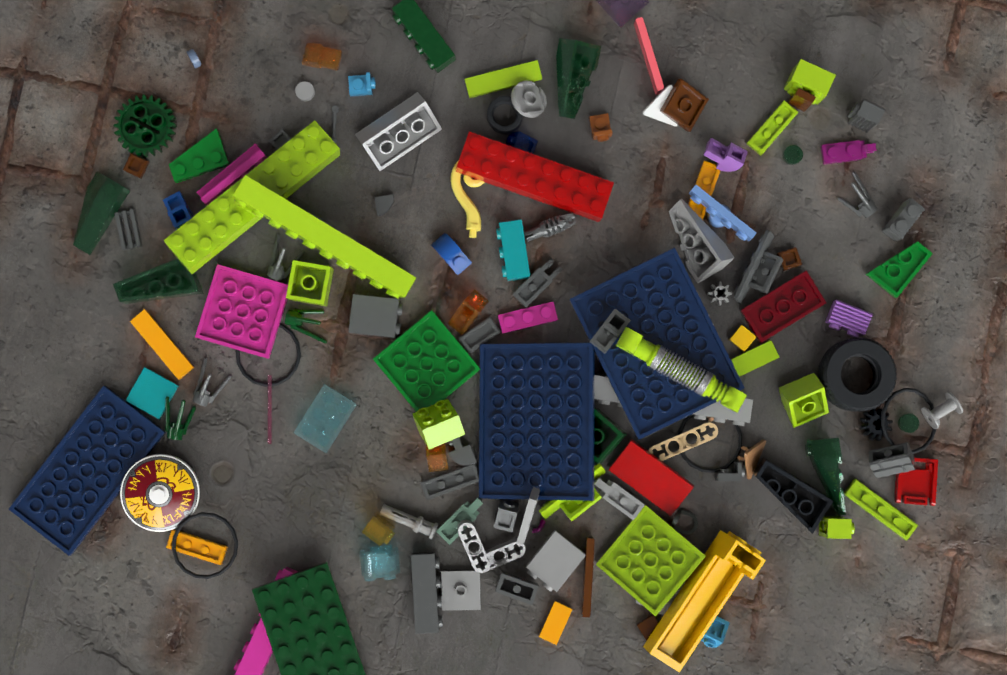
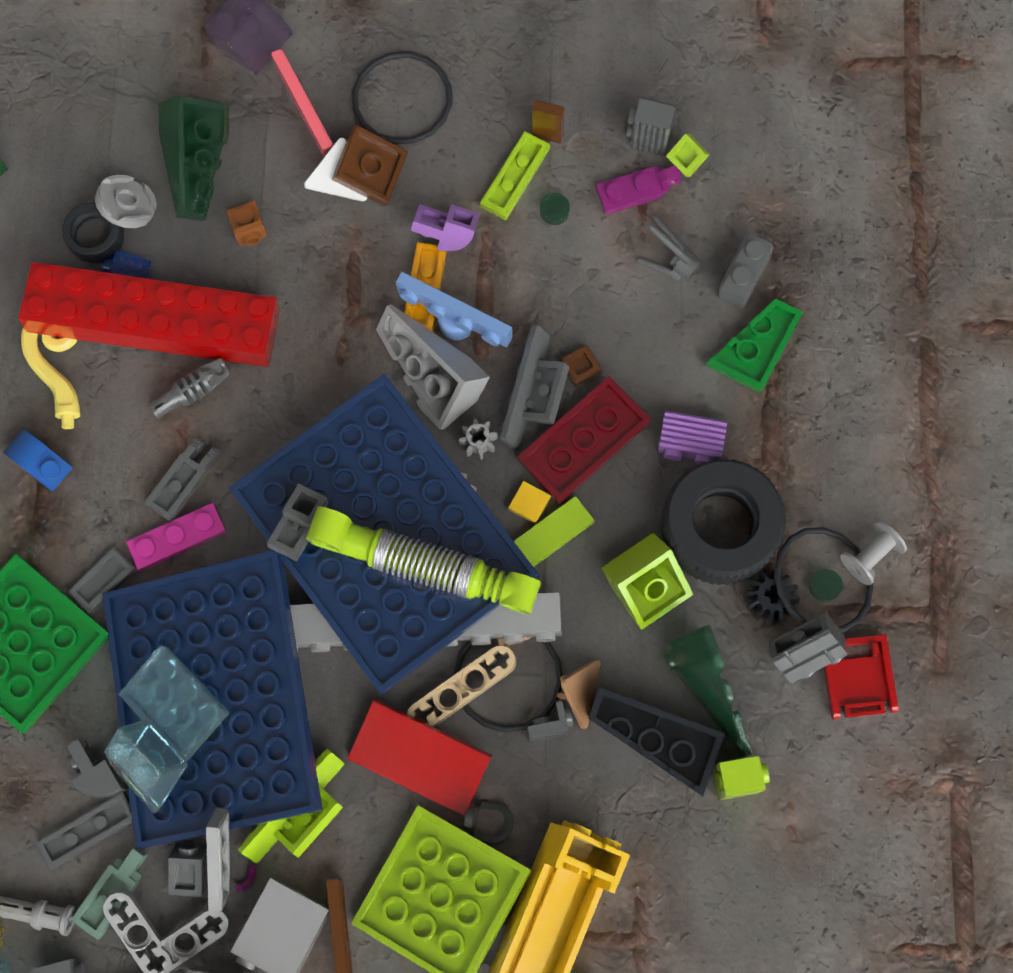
camera: 10 degrees left, 10 degrees down
lime brick [412,399,465,450] -> none
clear orange slope [426,443,448,472] -> none
clear orange slope [448,289,489,335] -> none
lime tile [465,60,542,98] -> none
teal brick [496,220,530,282] -> none
dark green brick [594,408,627,464] -> none
light grey hinge [594,478,644,520] -> none
lime brick [784,59,836,105] -> none
lime tile [843,479,918,541] -> none
none -> clear light blue slope [104,720,188,813]
none -> clear light blue plate [118,645,230,762]
none -> black piece [352,52,453,144]
none -> lime tile [666,133,710,177]

